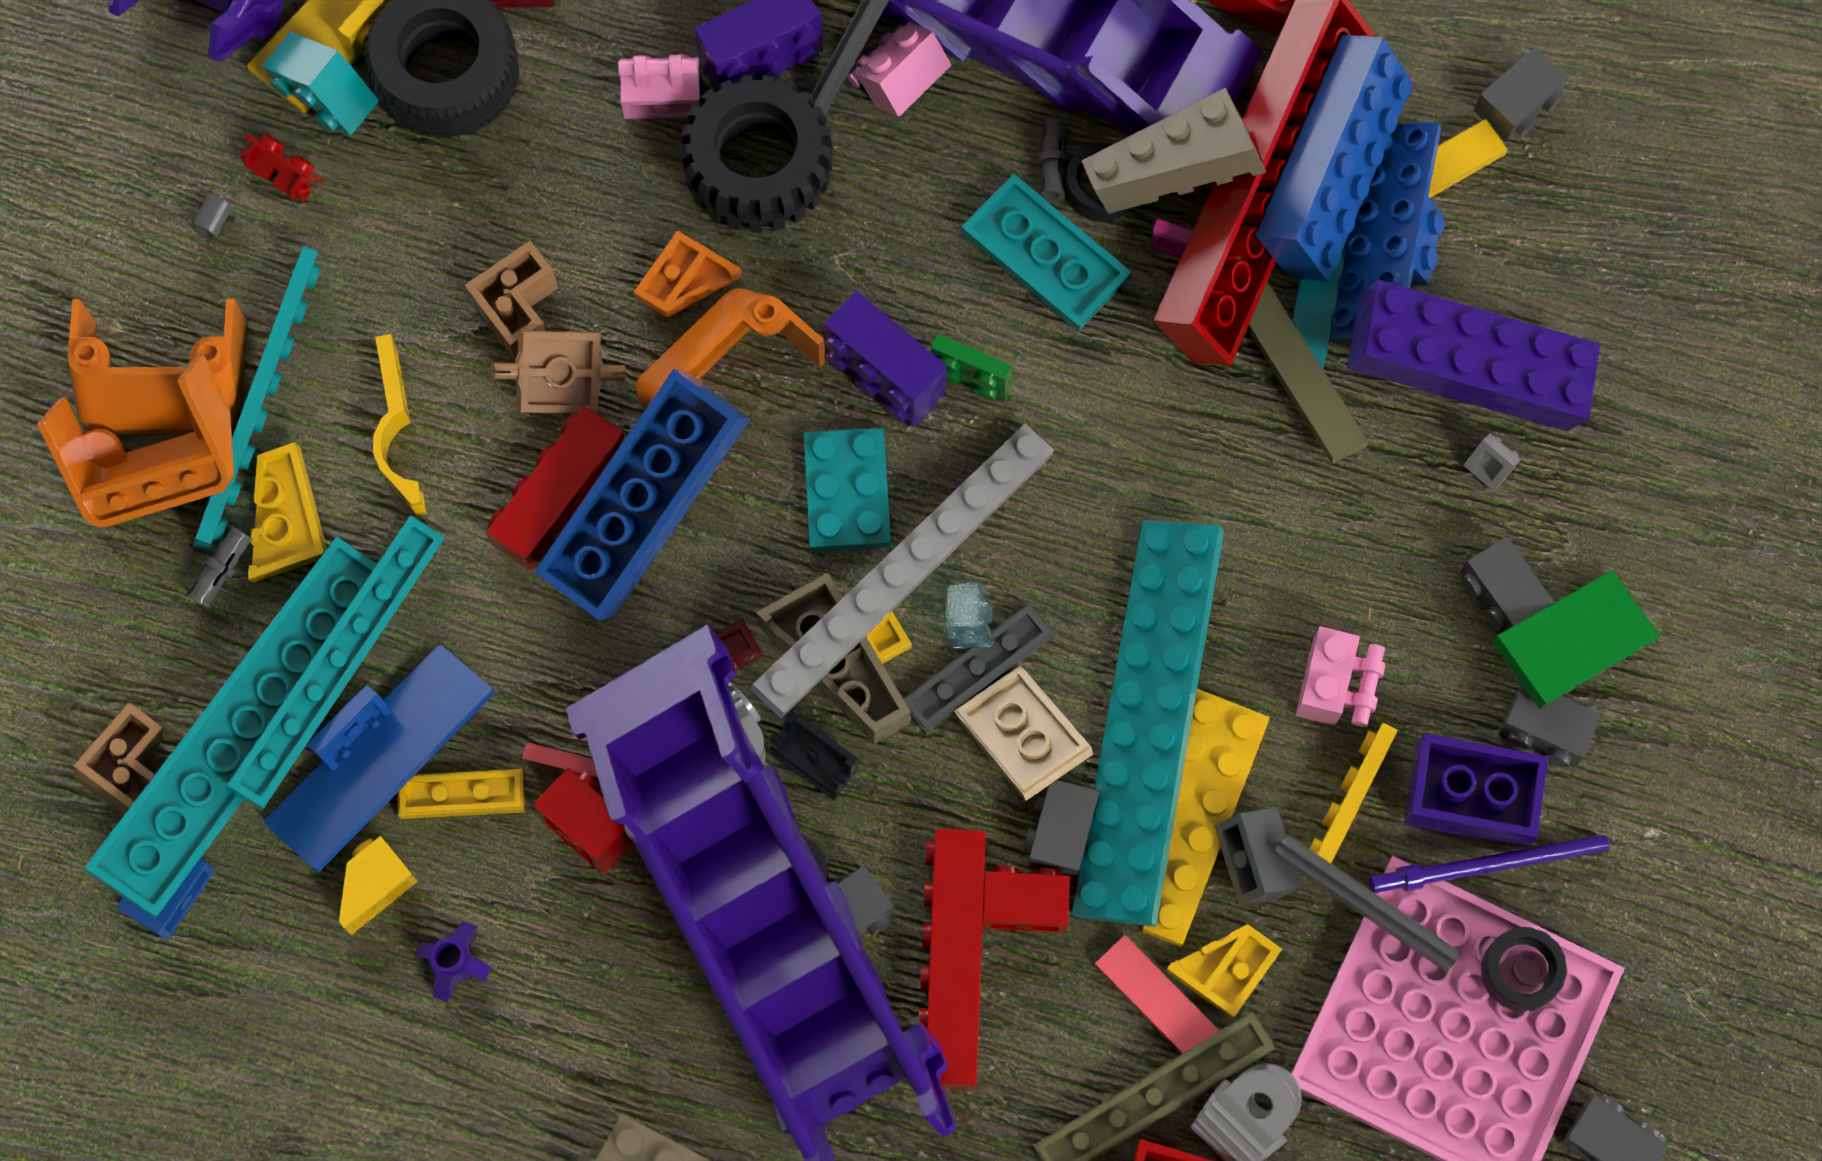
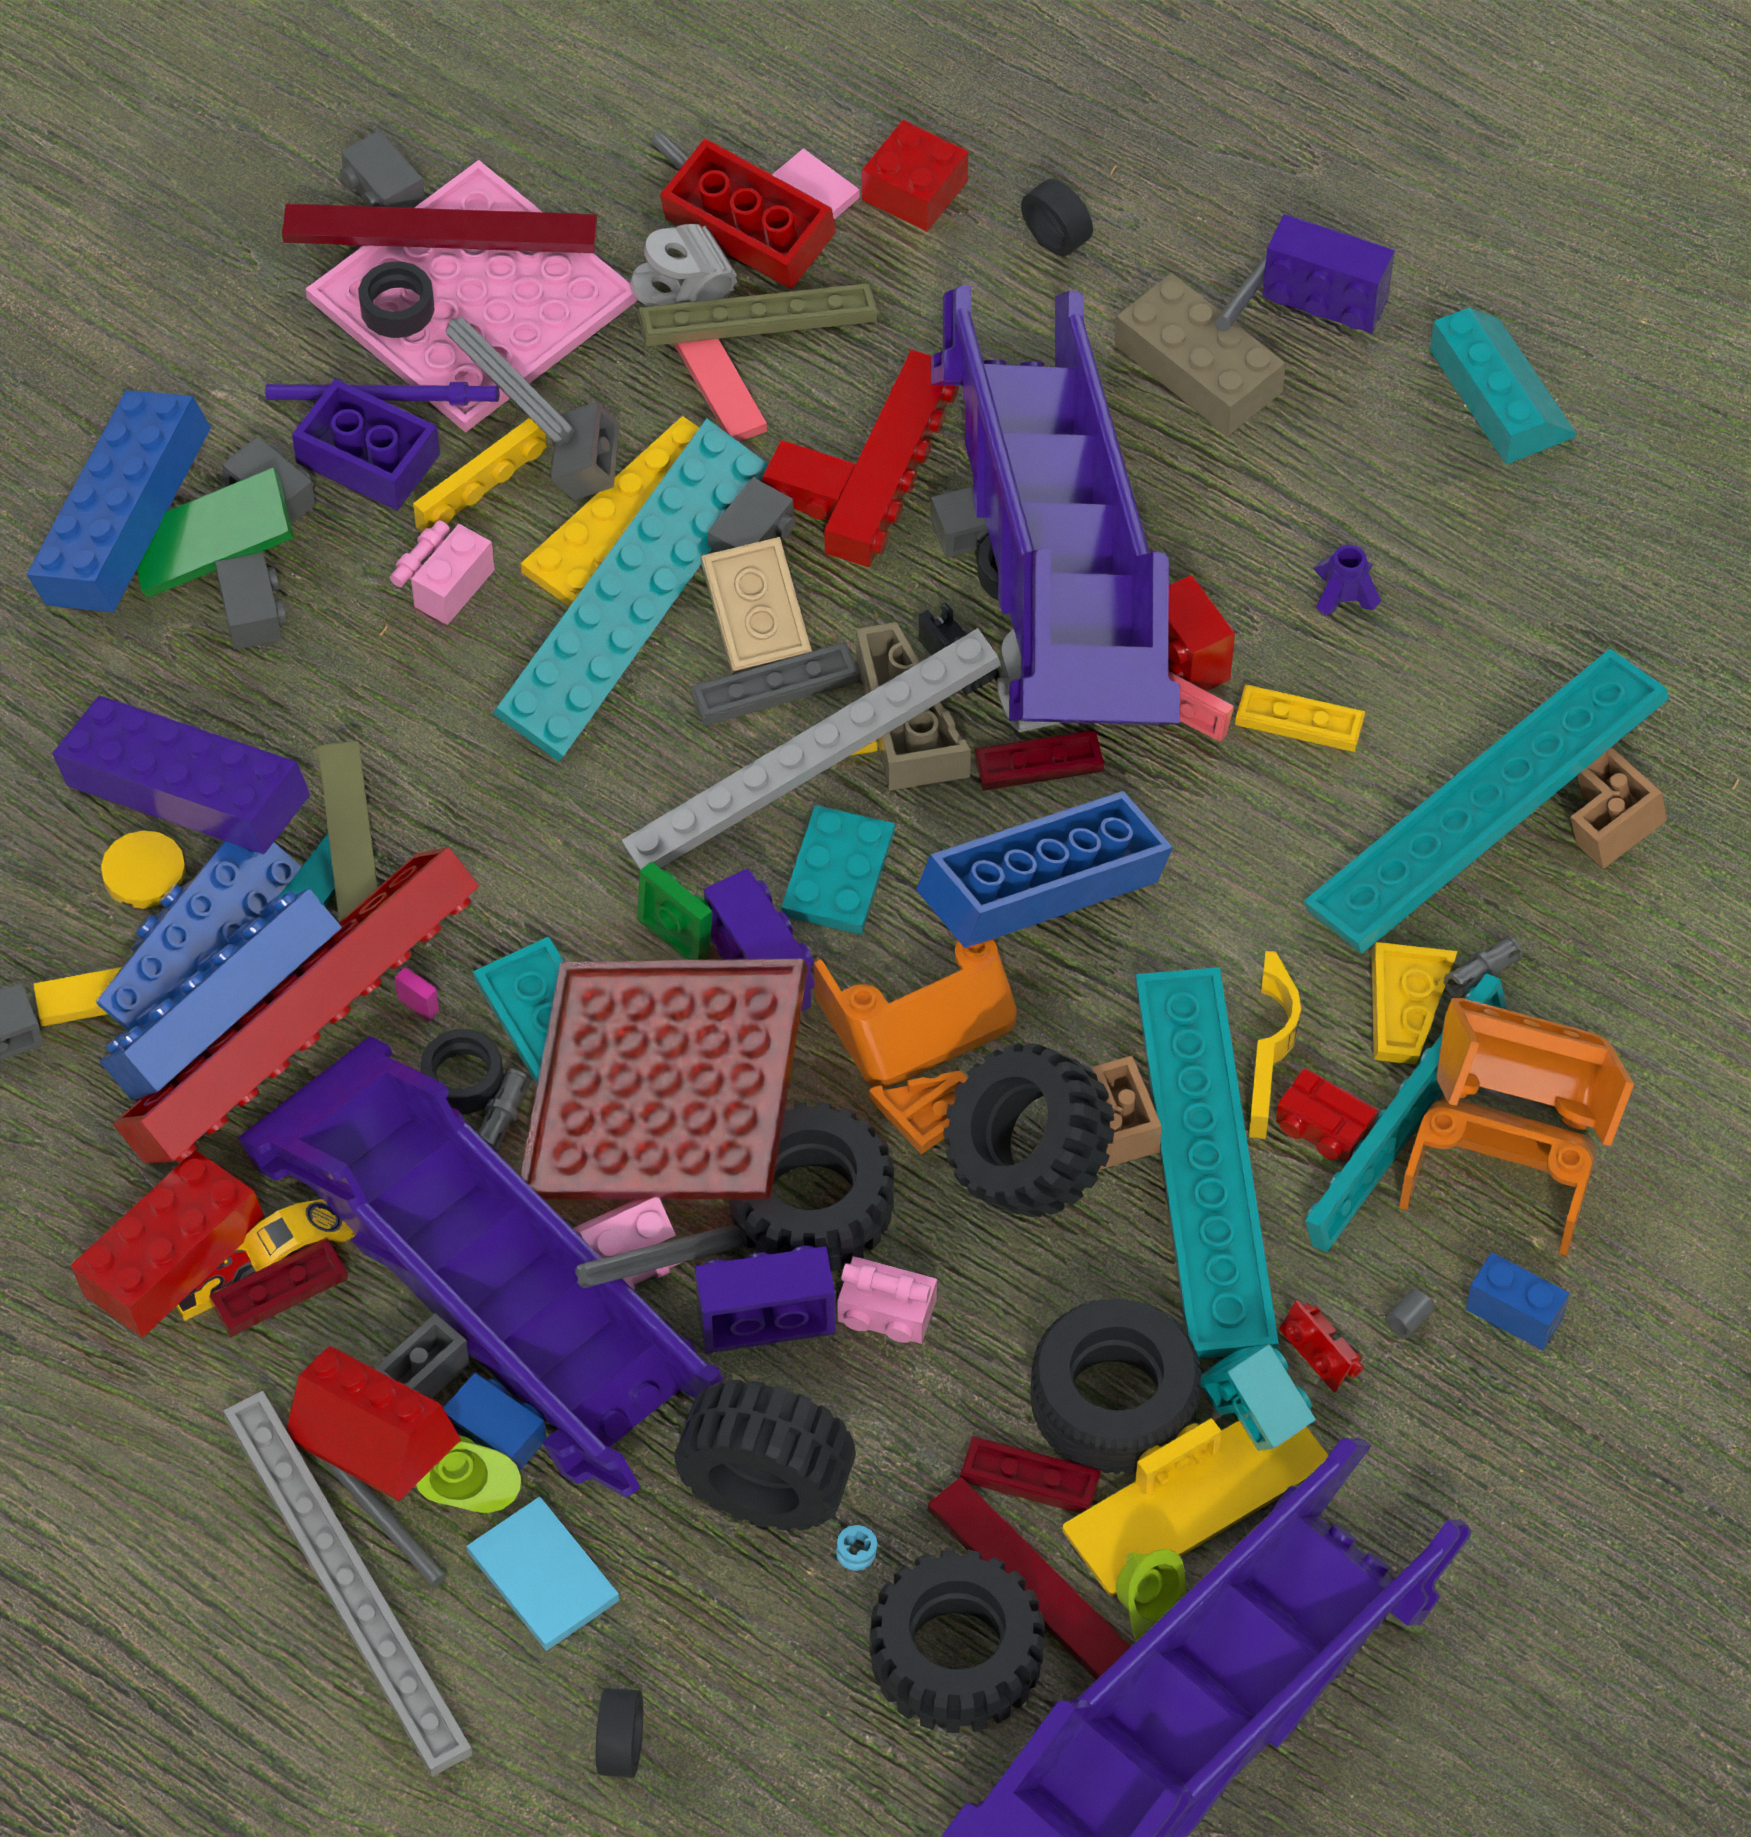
camera: 160 degrees left, 15 degrees down
teal plate [226,515,445,811] -> none
blue bracket [264,645,494,872] -> none
yellow slope [339,836,418,935] -> none
red brick [487,406,625,571] -> none
medium nougat plate [490,330,627,413] -> none
clear light blue brick [945,581,993,648] -> none
dark tan wedge [1081,88,1266,213] -> none
yellow wing [1166,924,1282,1019] -> none
light grey tile [1463,433,1521,491] -> none
none -> blue brick [26,390,211,613]
none -> yellow tile [101,830,186,909]
none -> dark red tile [282,204,597,253]
none -> clear red plate [520,959,808,1199]
none -> black tyre [944,1043,1115,1217]
none -> teal plate [1135,967,1279,1359]
none -> red brick [1276,1068,1379,1163]
none -> blue brick [1466,1252,1569,1350]

